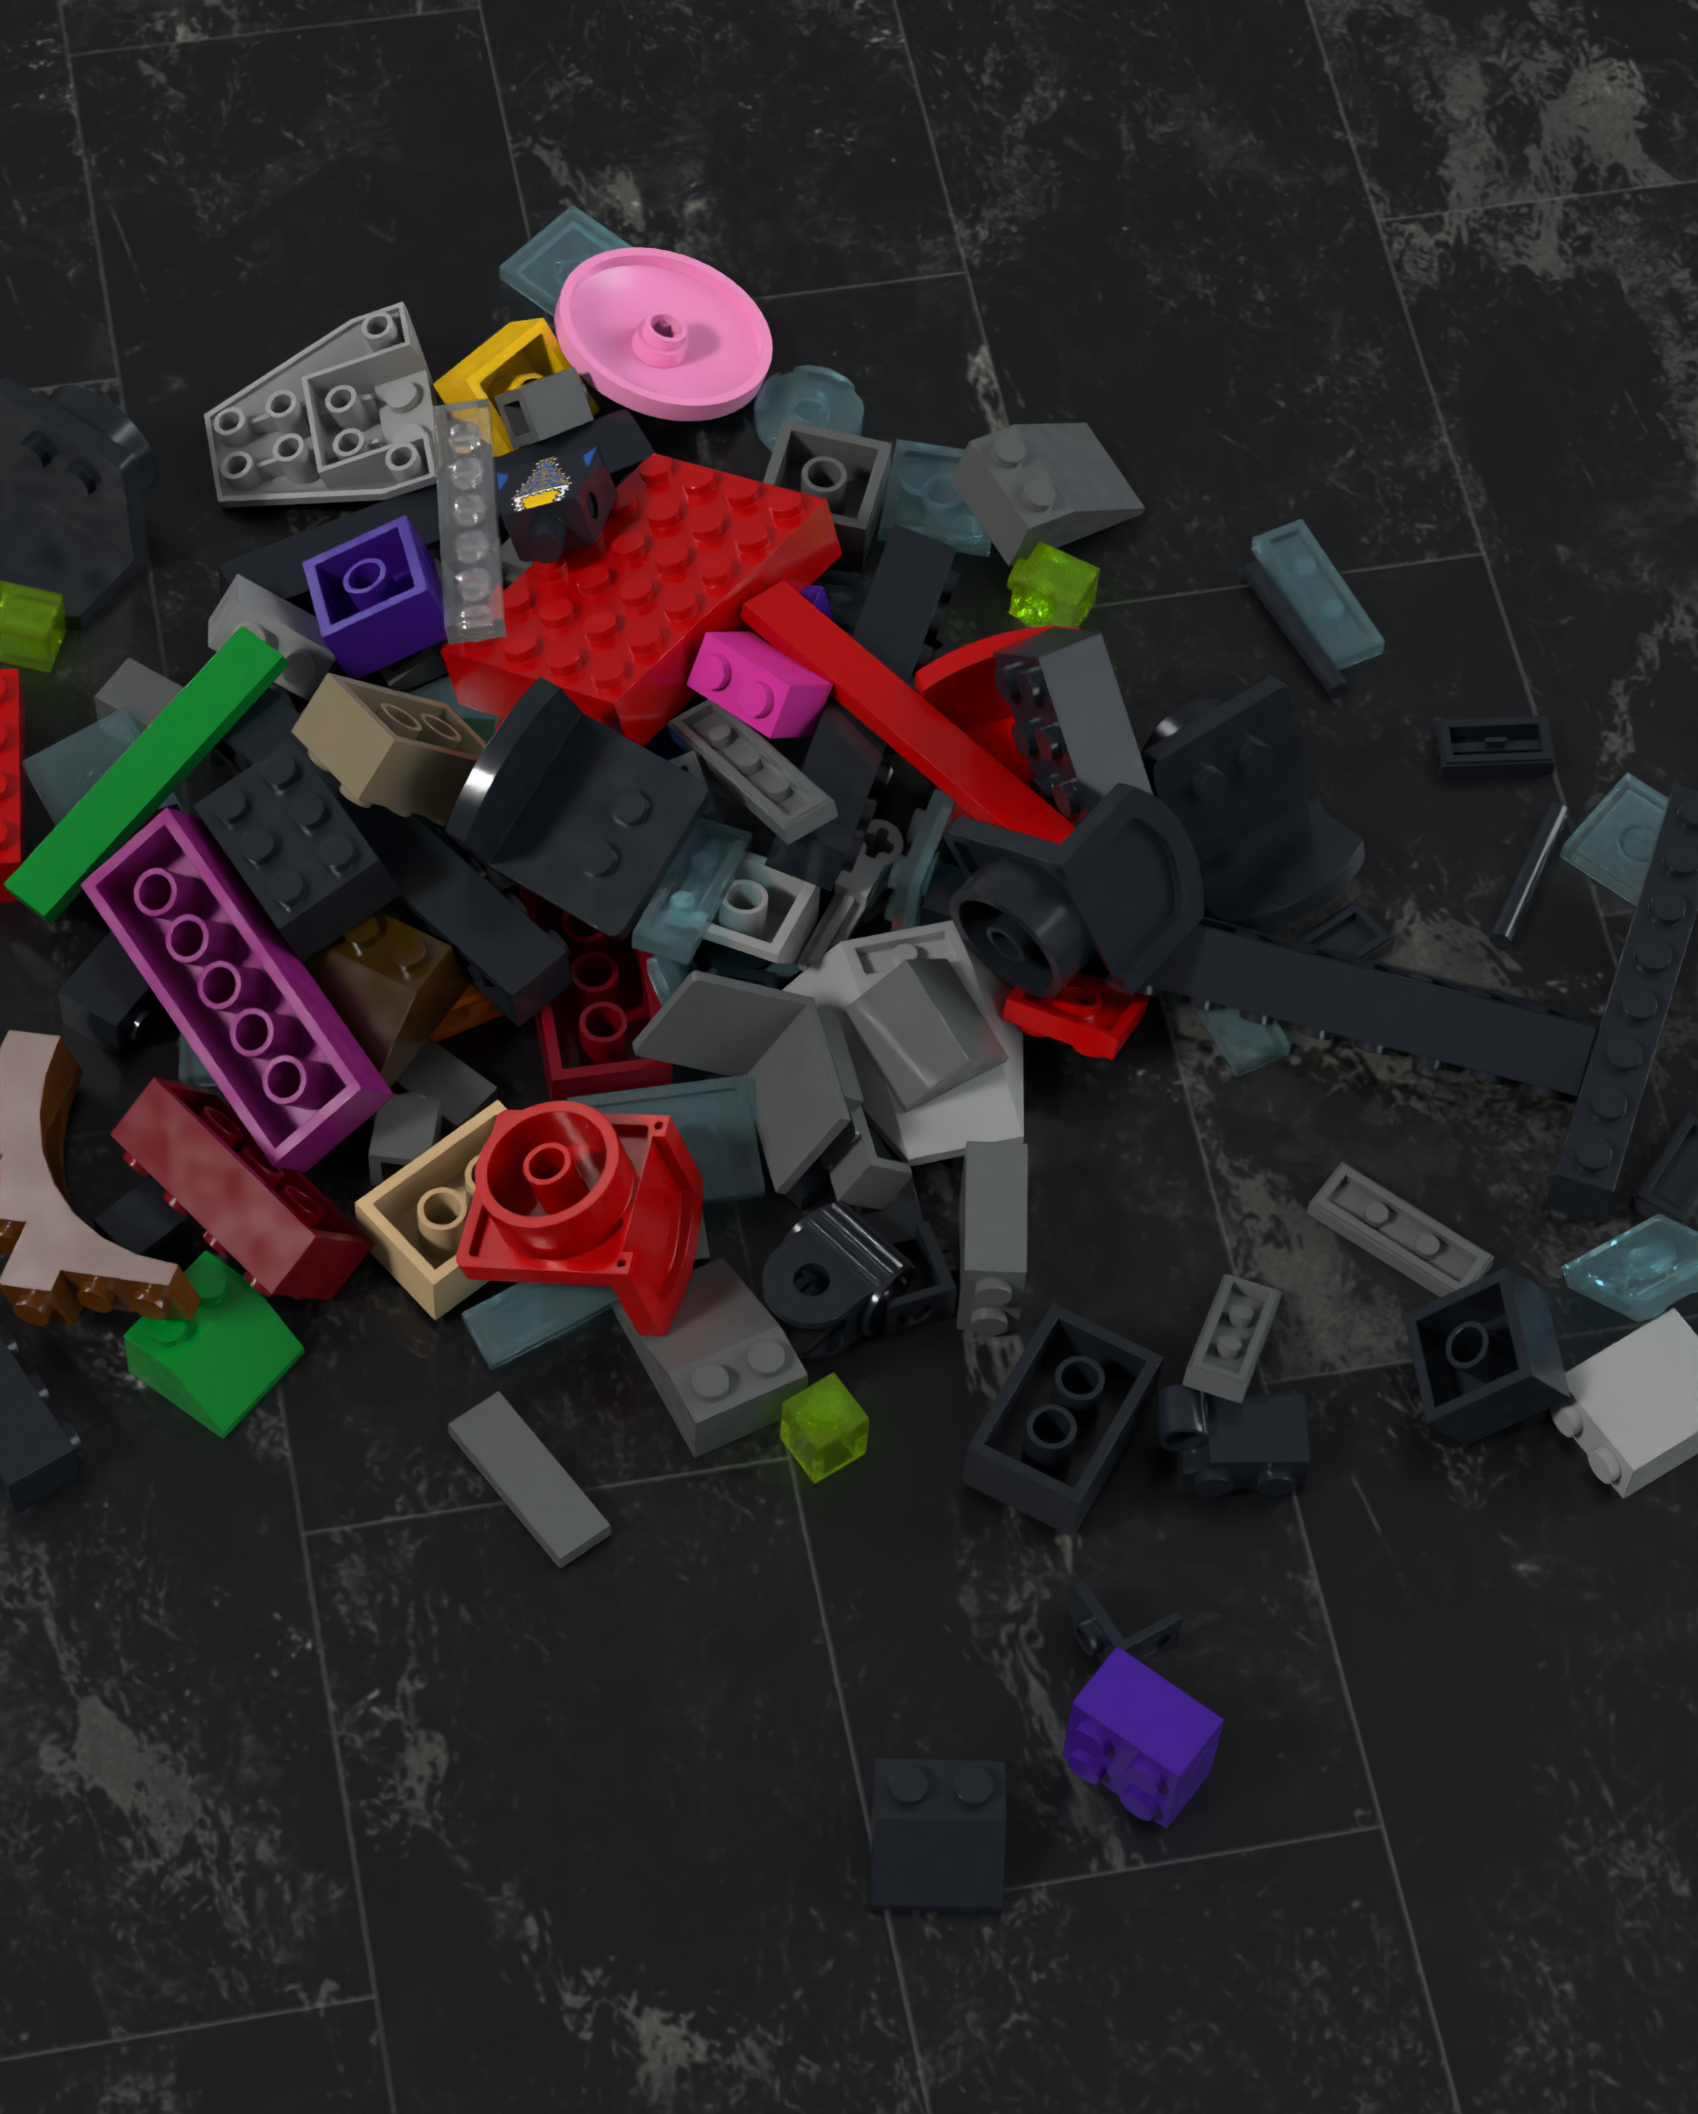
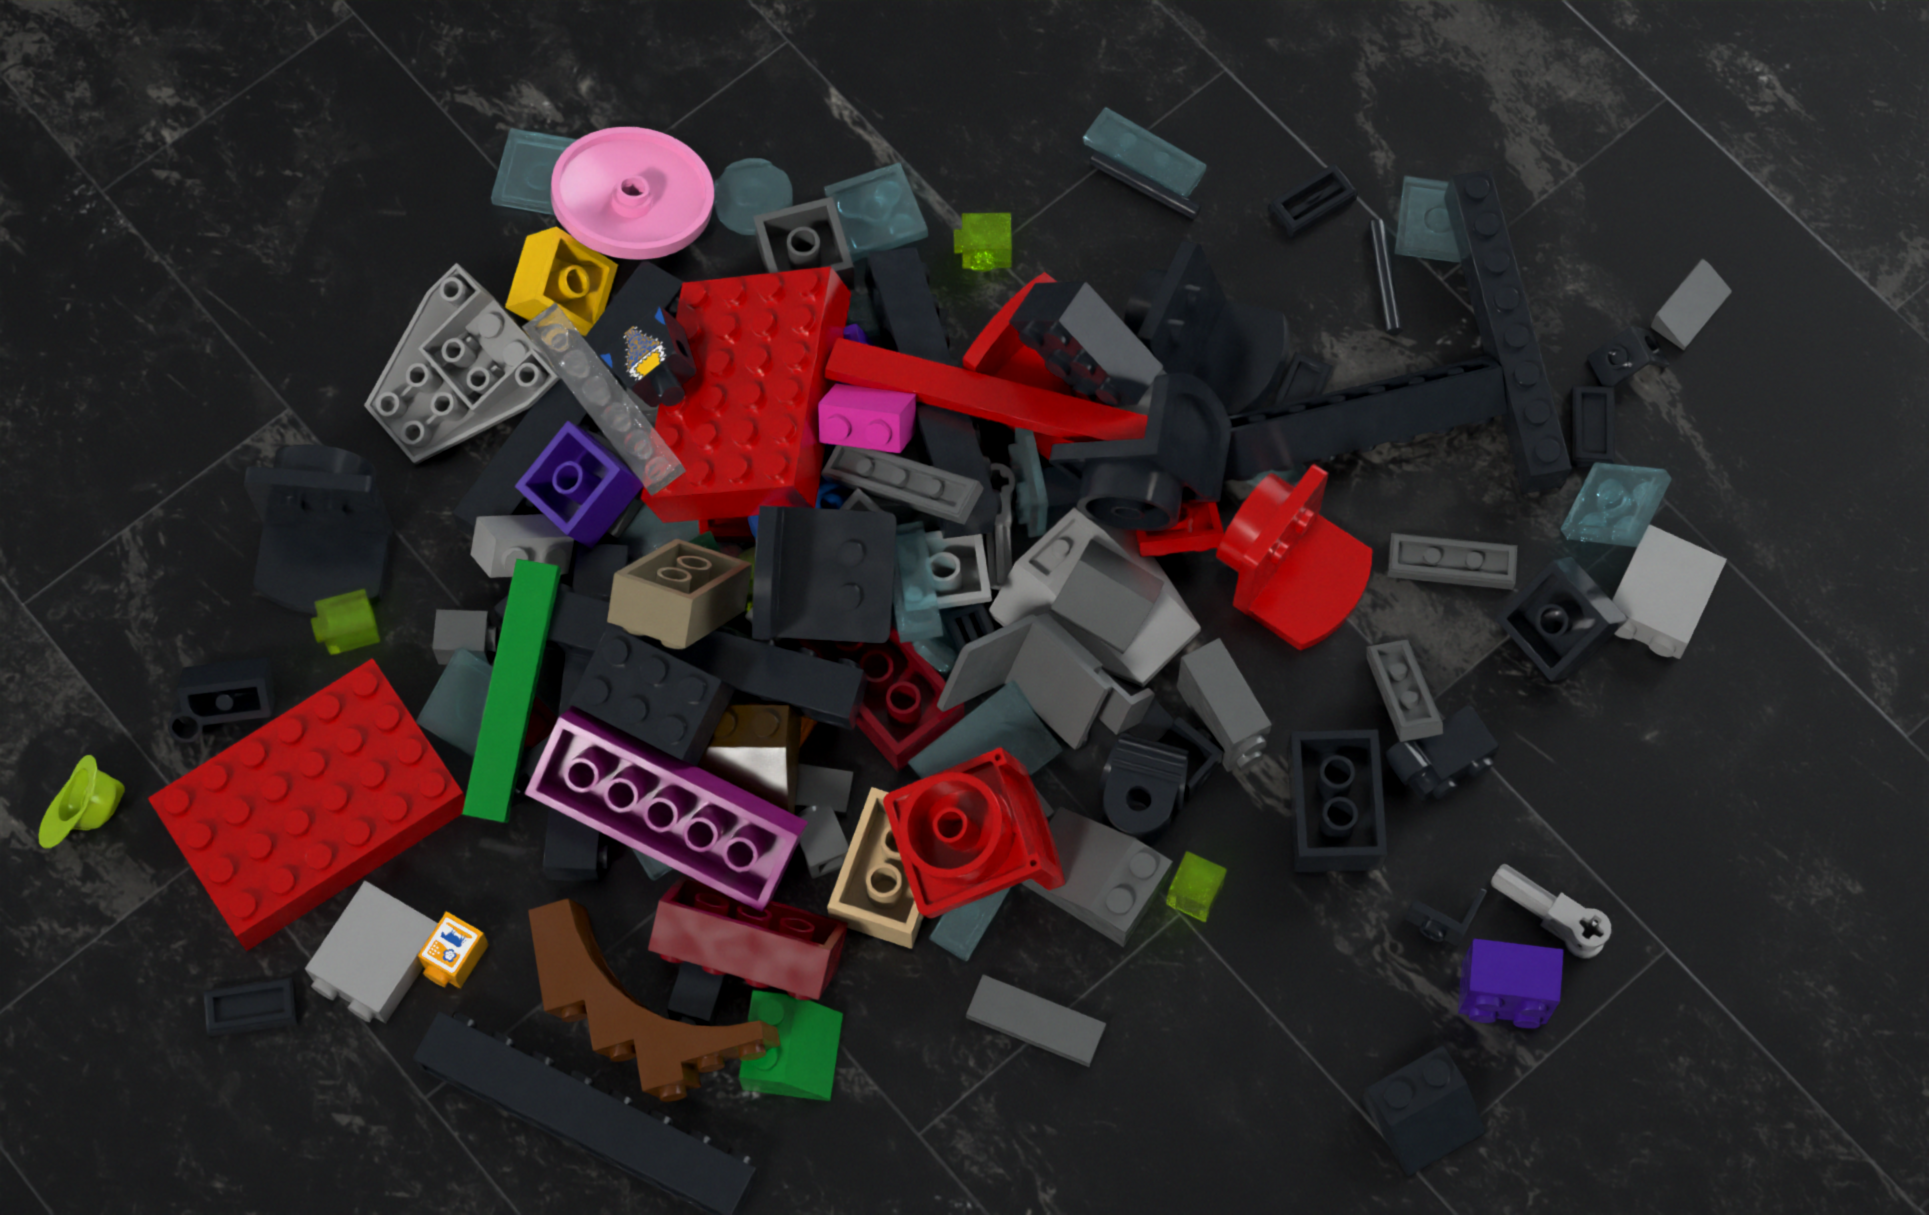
camera: 25 degrees left, 10 degrees up
dark grey brick [494,367,594,449] -> none
dark grey slope [950,423,1145,567] -> none
none -> red piece [1216,464,1372,650]
none -> light grey connector [1491,864,1611,958]

